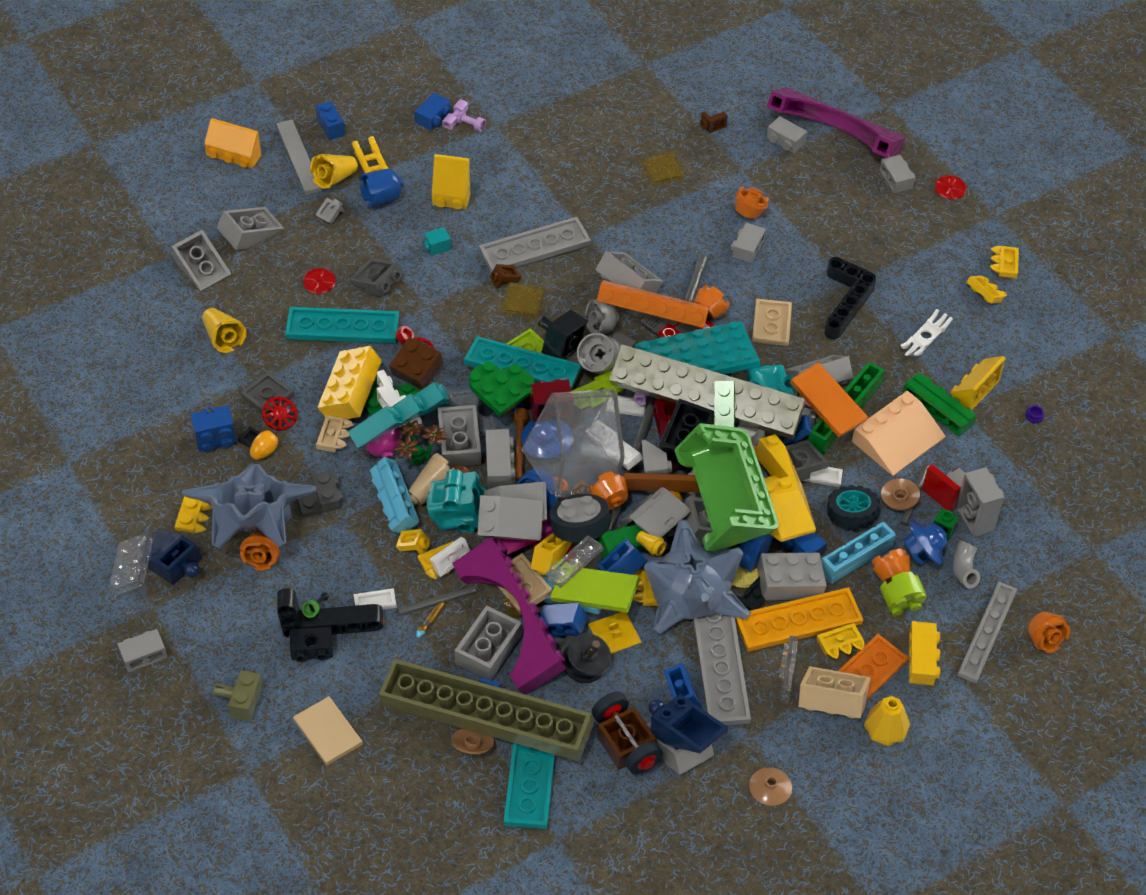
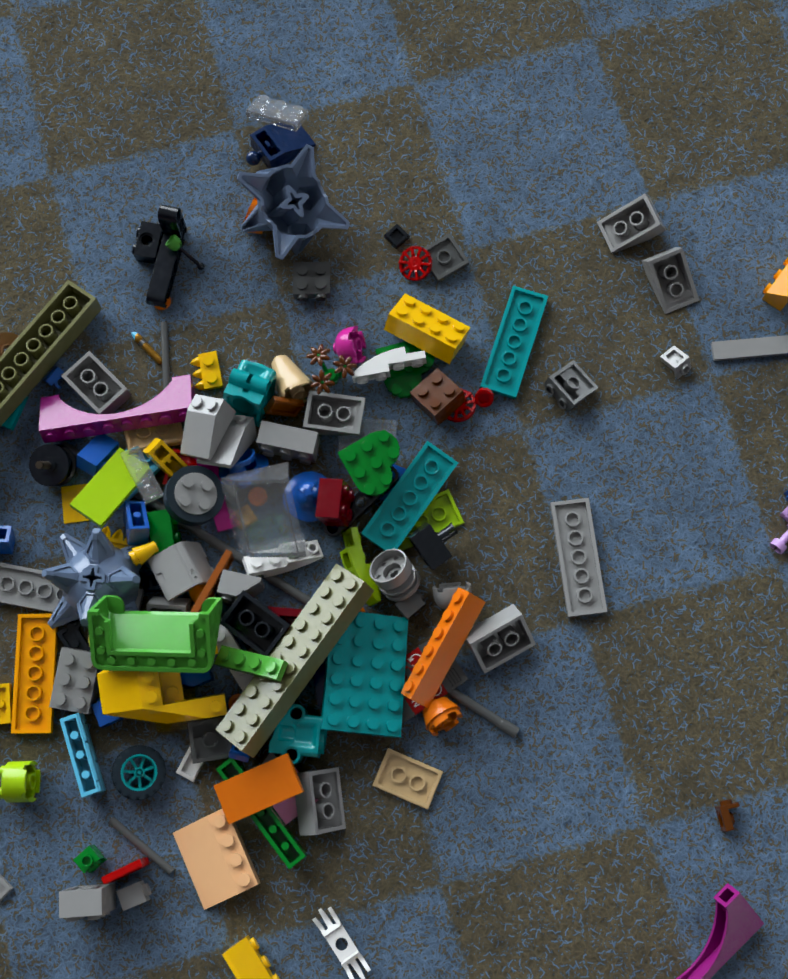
camera: 110 degrees right, 25 degrees up
light grey brick [117,629,167,672] -> none
yellow plate [174,496,213,533] -> none
blue brick [190,405,237,452] -> none
yellow cone [202,308,246,353] -> none
olive brick [213,670,263,721] -> none
light orange animal [250,430,278,460] -> none
tan tile [293,696,363,766] -> none
red wheel [303,268,336,294] -> none
yellow cone [310,154,358,189] -> none
tan plate [316,415,354,452] -> none
teal arch [348,382,450,449] -> none
yellow piece [352,136,389,173] -> none
white tile [353,588,397,610] -> none
blue cylinder [359,169,403,208] -> none
medium azure brick [370,457,420,533] -> none
yellow bracket [396,529,430,554] -> none
teal brick [423,227,451,256] -> none
white plate [430,537,470,577] -> none
yellow slope [432,154,471,210] -> none
reddish brown bracket [490,264,521,289] -> none
clear yellow tile [501,282,545,318] -> none
dark orange piece [513,408,529,481] -> none
orange cone [589,471,628,510] -> none
clear yellow tile [641,151,685,185] -> none
light grey brick [731,223,766,263] -> none
orange cone [735,186,769,219] -> none
light grey brick [767,116,807,153] -> none
black beam [824,257,876,340] -> none
orange cone [872,548,910,583] -> none
medium nougat dish [881,478,920,510] -> none
green brick [902,372,976,437] -> none
blue helmet [903,520,947,565] -> none
light grey cylinder [953,540,980,589] -> none

